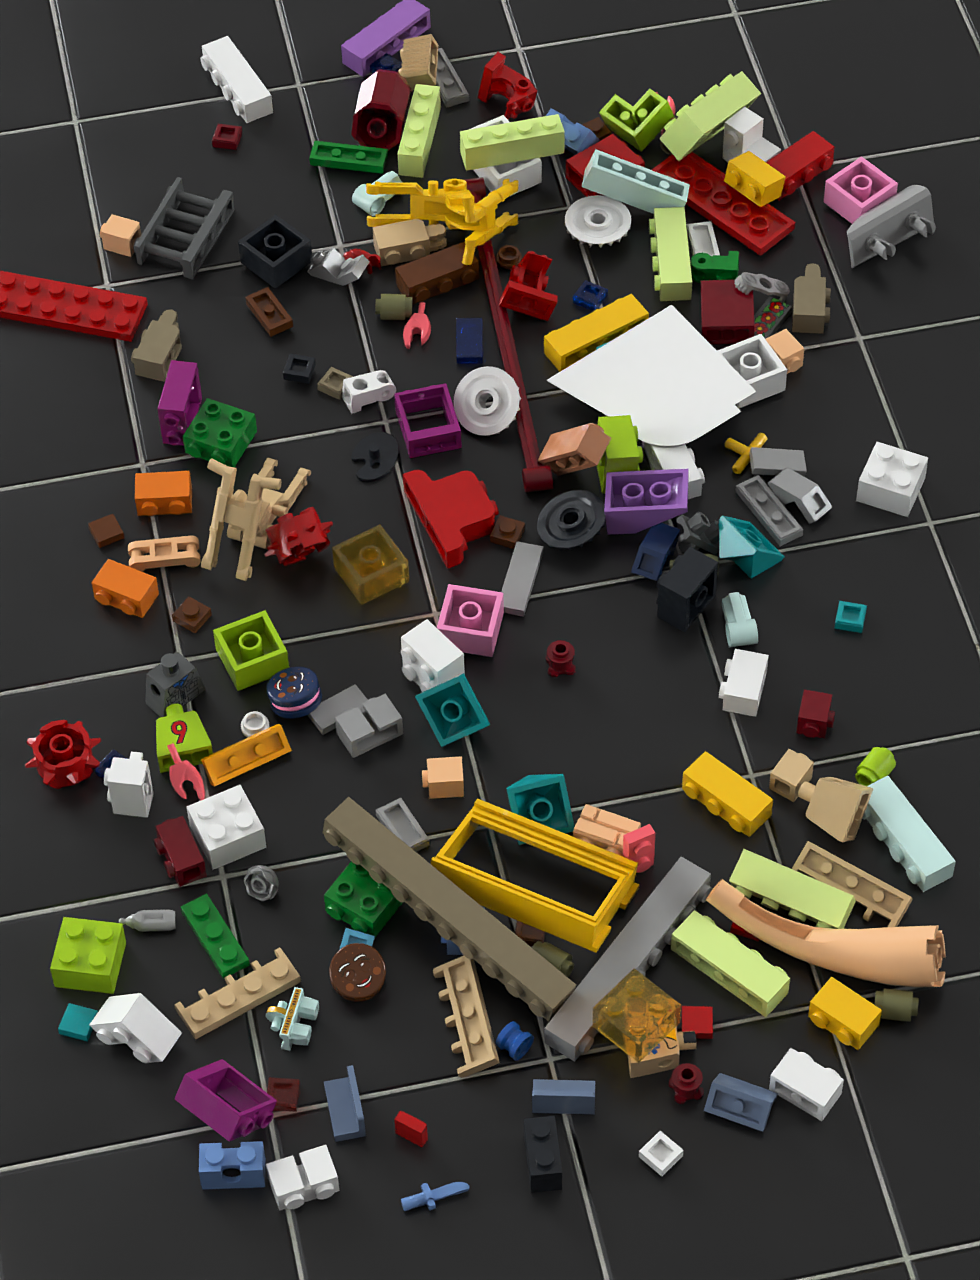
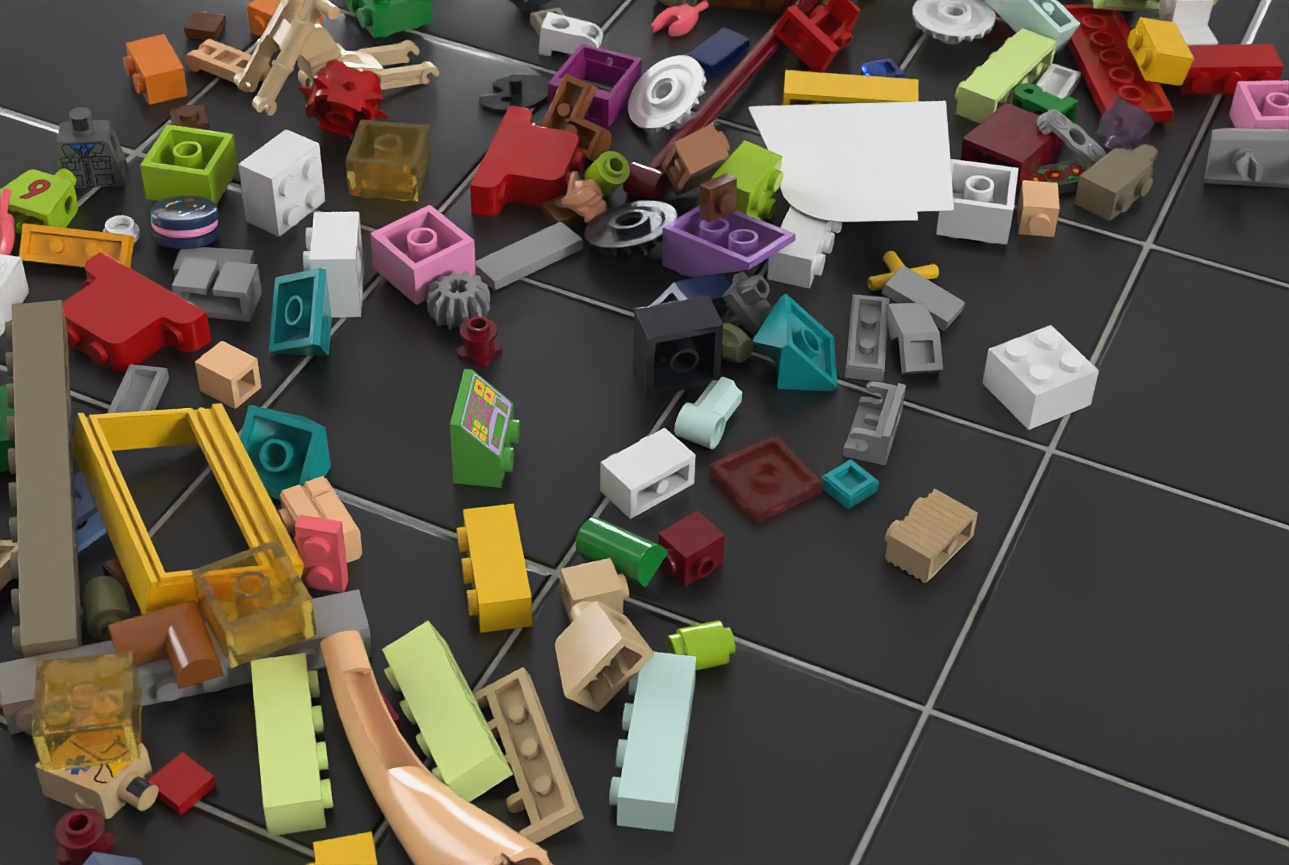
camera: 35 degrees right, 10 degrees down
none -> red brick [62,252,211,372]
none -> dark orange brick [108,600,224,689]
none -> clear yellow brick [191,539,317,668]
none -> white brick [238,129,325,237]
none -> light grey gear [427,270,490,331]
none -> bright green slope [450,369,520,488]
none -> dark orange brick [541,73,612,162]
none -> nougat hat [561,171,607,223]
none -> green brick [576,517,668,588]
none -> lime brick [584,151,630,197]
none -> reddish brown plate [700,173,737,223]
none -> clear red tile [709,435,823,524]
none -> light grey hinge [843,381,906,466]
none -> tan brick [885,489,978,583]
none -> clear purple brick [1096,97,1155,152]

